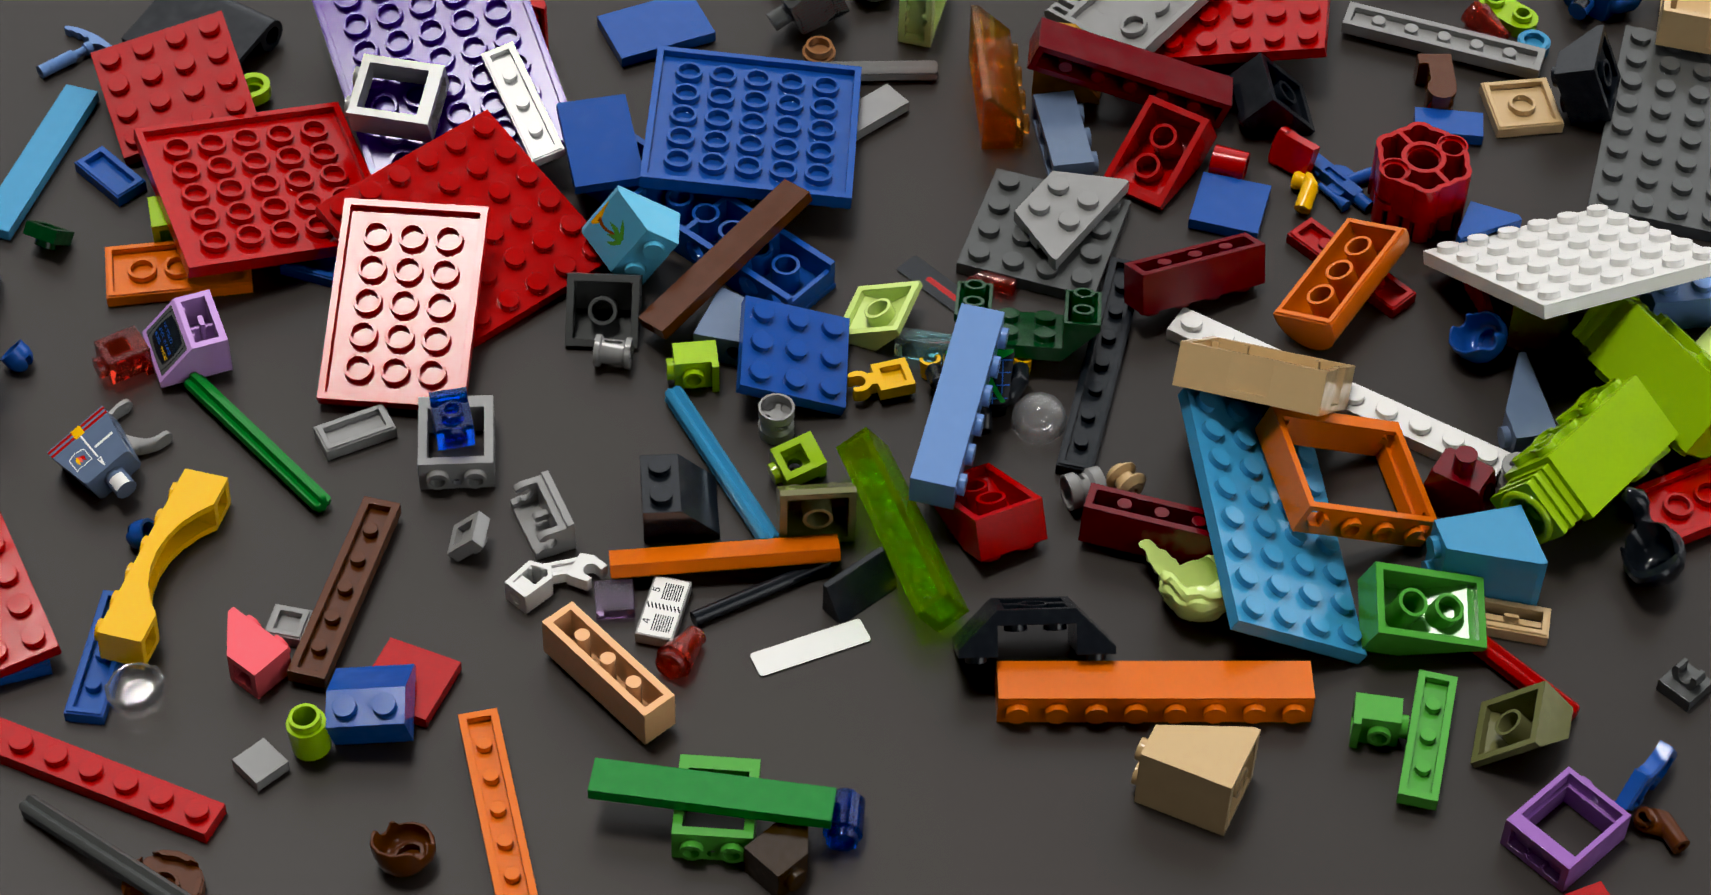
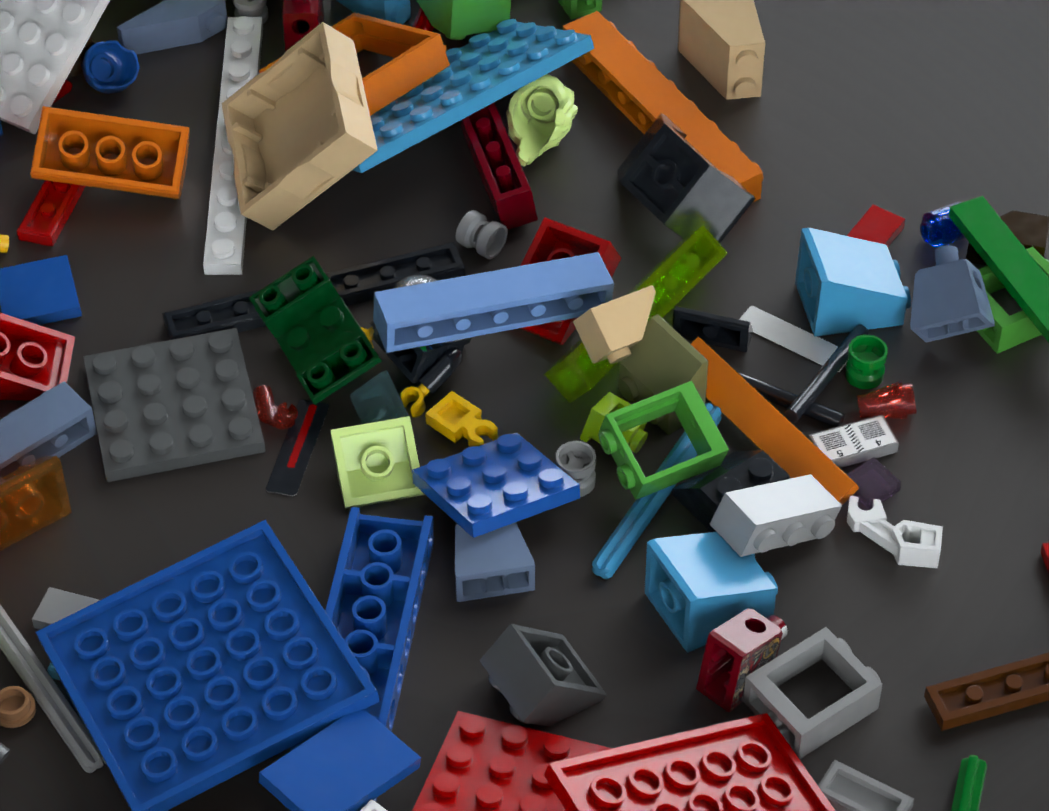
camera: 120 degrees left, 0 degrees up
clear blue brick [429,387,475,451] -> none
light grey plate [447,511,490,562] -> none
light grey hinge [510,470,576,561] -> none
light nougat brick [542,601,676,745] -> none
medium azure slope [582,185,680,285] -> none
light grey bush [593,334,634,370] -> none
reddish brown tile [638,179,813,340] -> none
lime brick [666,340,720,392] -> none
light grey wing [1014,171,1129,270] -> none
tan wheel [1106,462,1146,494] -> none
dark red brick [1124,232,1265,316] -> none
none -> tan slope [573,285,656,364]
none -> bright green window [598,381,729,500]
none -> dark azure slope [645,532,778,653]
none -> dark red torso [696,608,788,713]
none -> light grey brick [710,474,842,557]
none -> black bar [784,324,868,423]
none -> dark azure slope [795,228,911,337]
none -> green wheel [845,334,888,389]
none -> red tile [847,204,905,247]
none -> sand blue torso [910,245,995,342]

